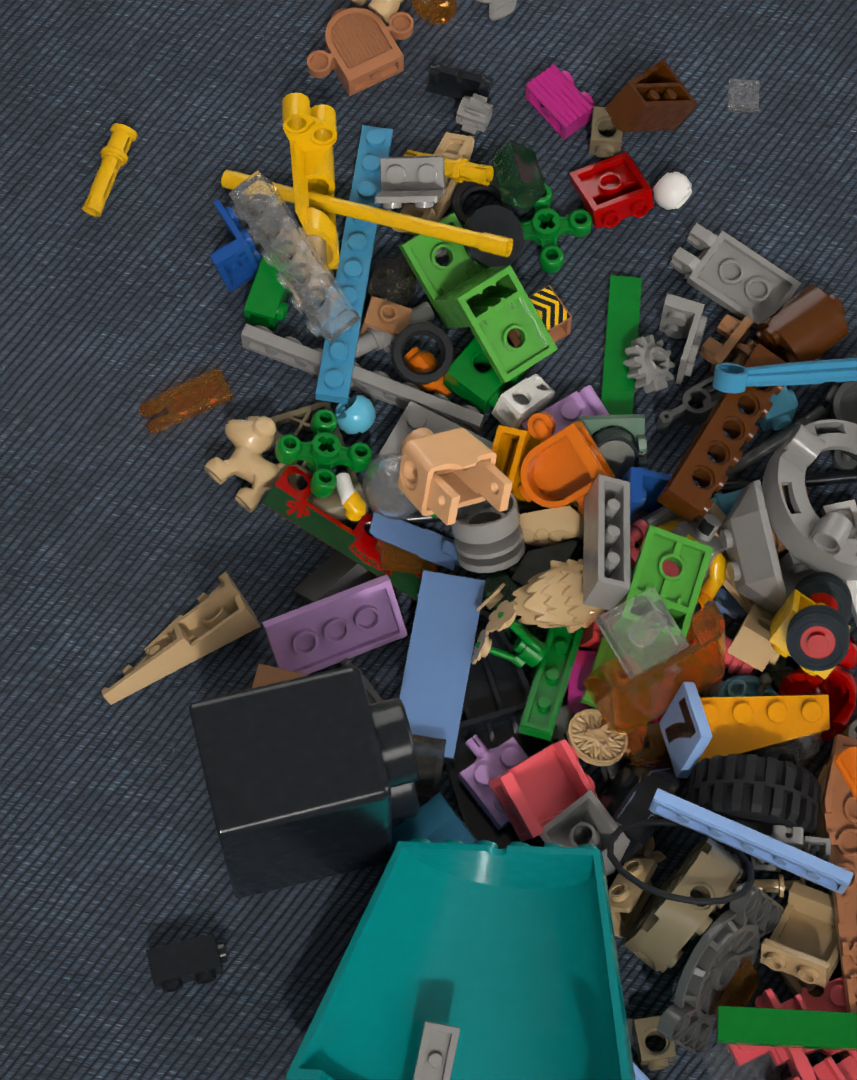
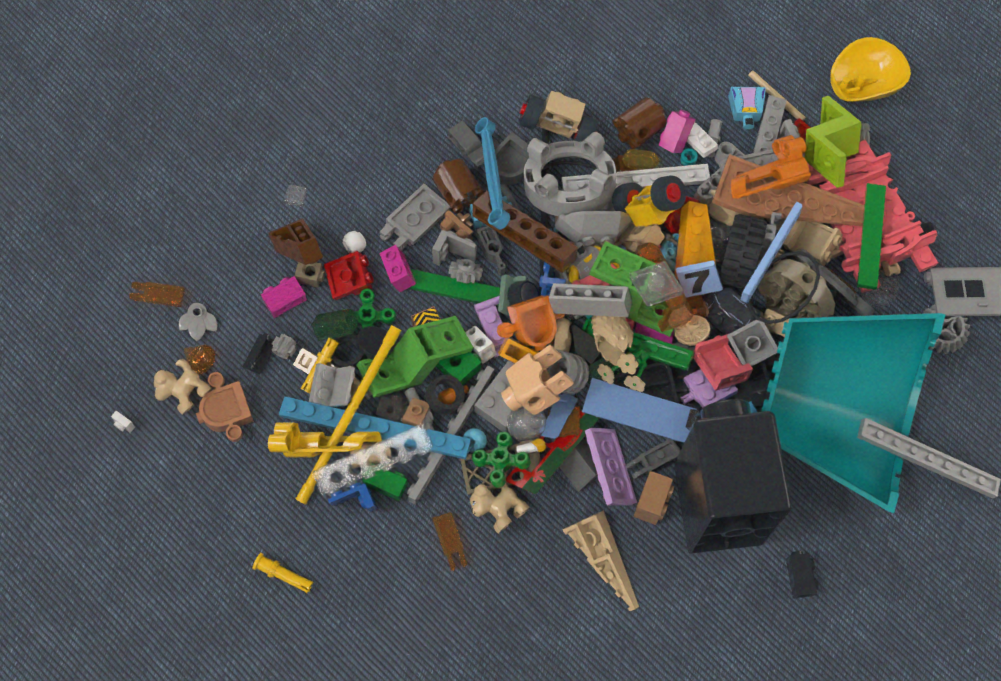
camera: 85 degrees left, 0 degrees up
none -> dark pink brick [379,245,416,292]

